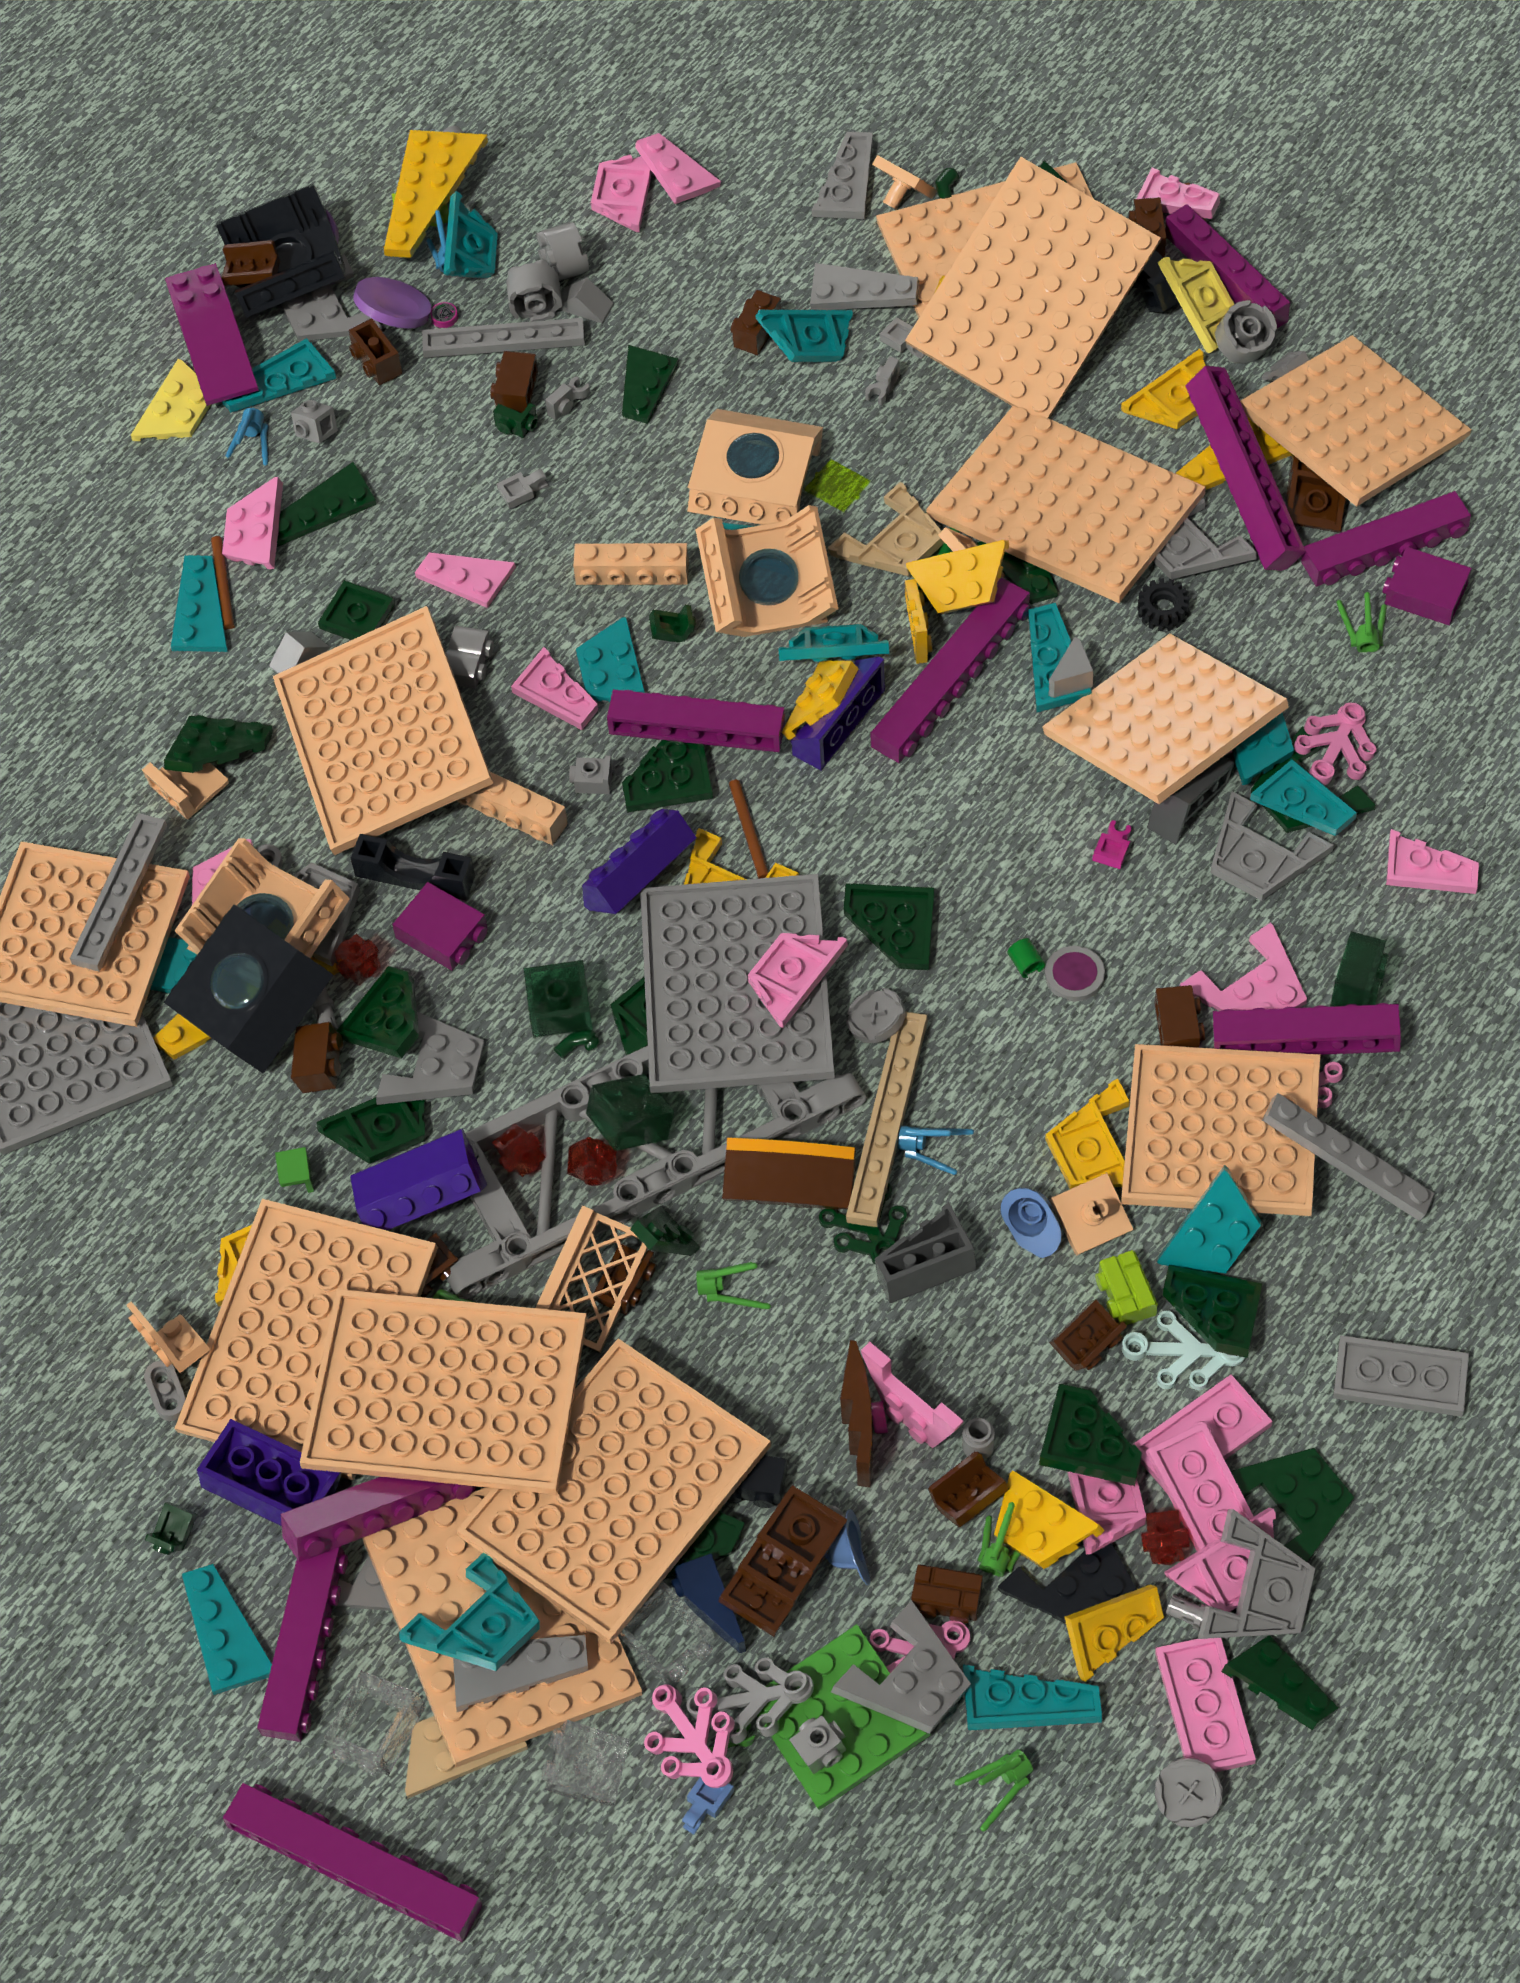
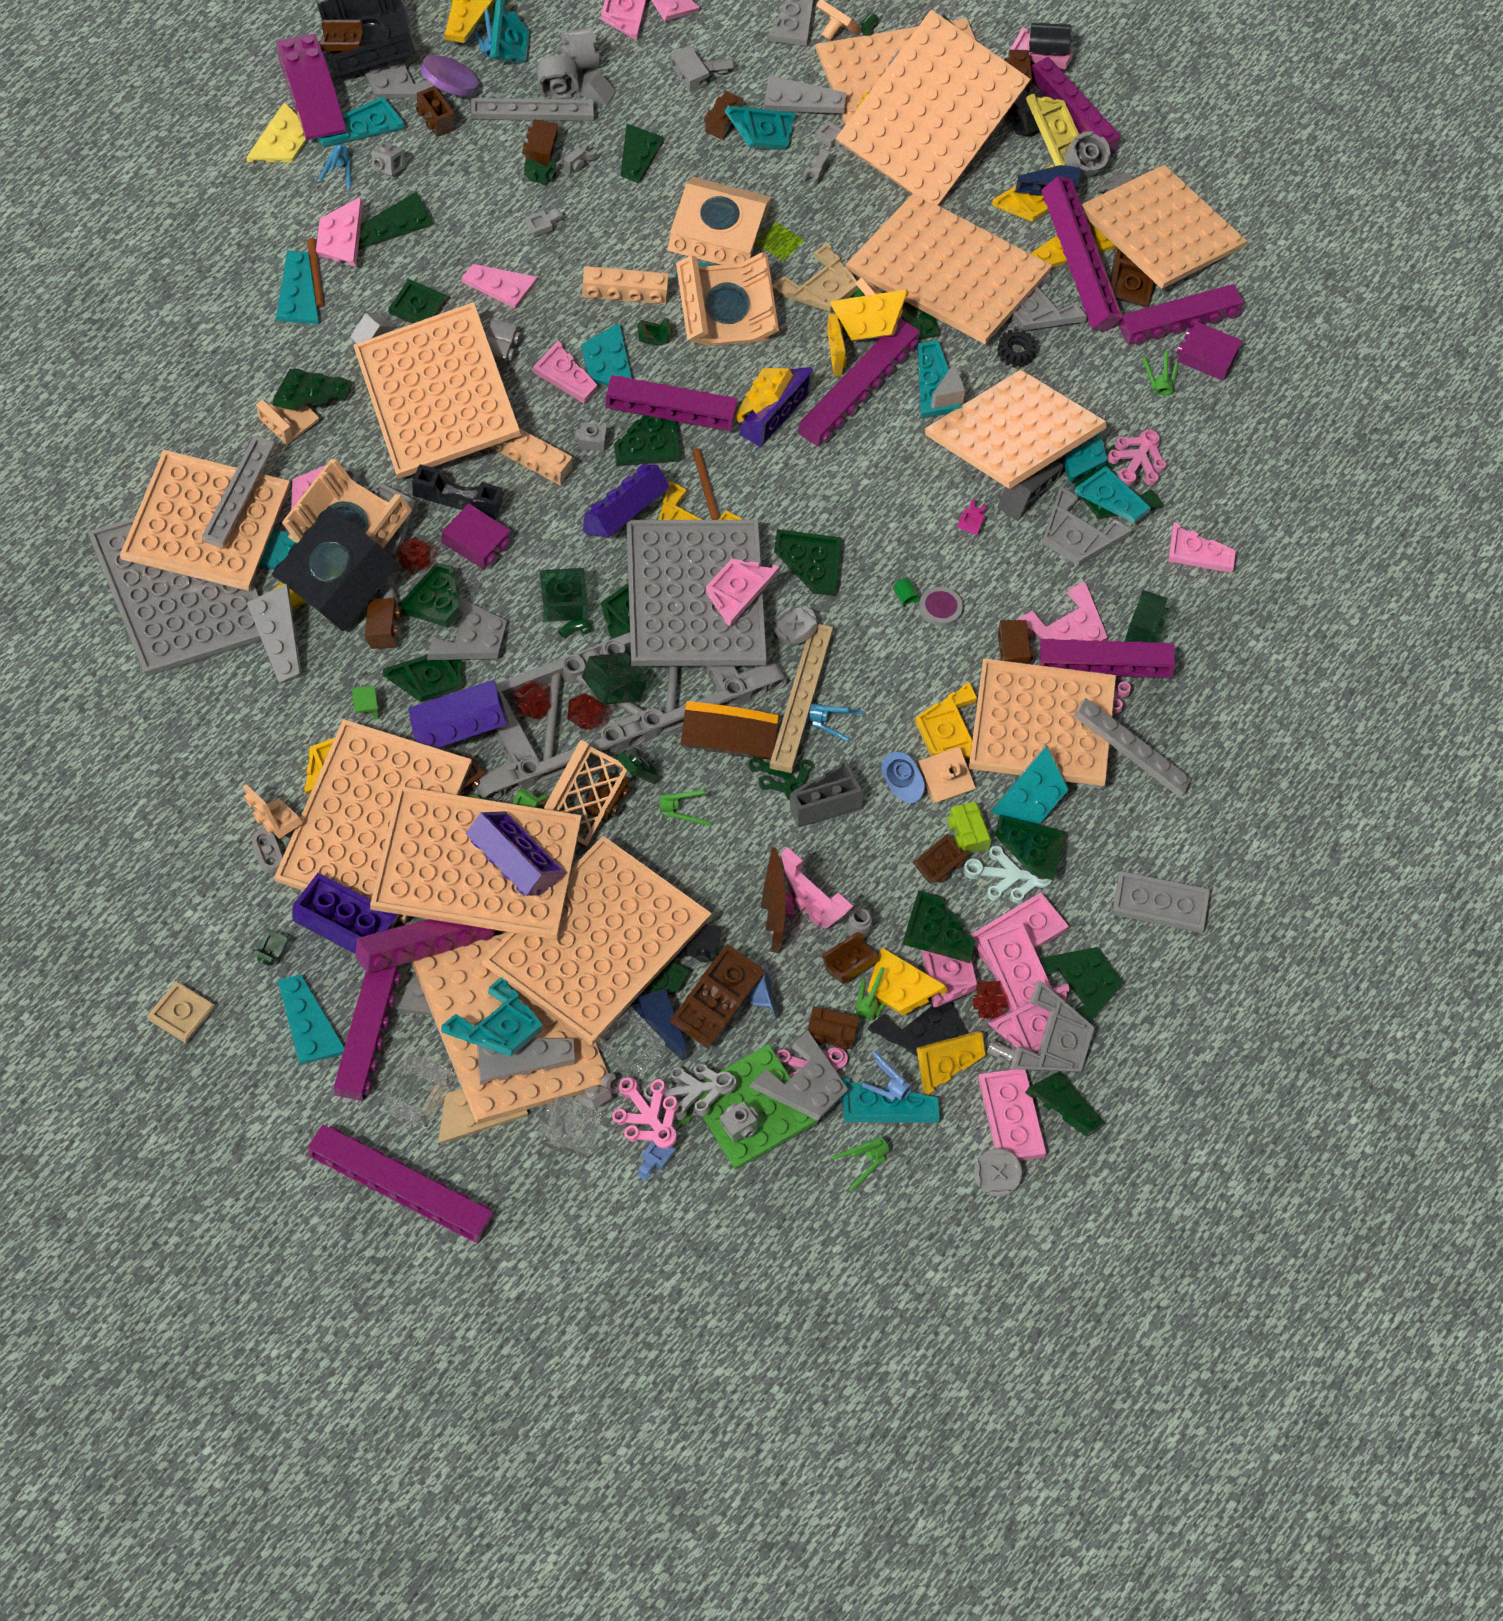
camera: 10 degrees left, 0 degrees up
tile [430,302,458,328] -> none
teal wing [778,624,890,662] -> none
none -> tan plate [147,981,215,1044]
none -> light grey wing [247,584,302,684]
none -> slope [465,811,566,896]
none -> bright green panel [512,788,550,809]
none -> light grey plate [577,1073,619,1109]
none -> light grey hinge [670,45,709,93]
none -> light grey plate [701,59,733,73]
none -> medium blue plant [862,1052,913,1101]
none -> dark blue slope [1015,165,1080,195]
none -> black brick [1029,22,1072,54]

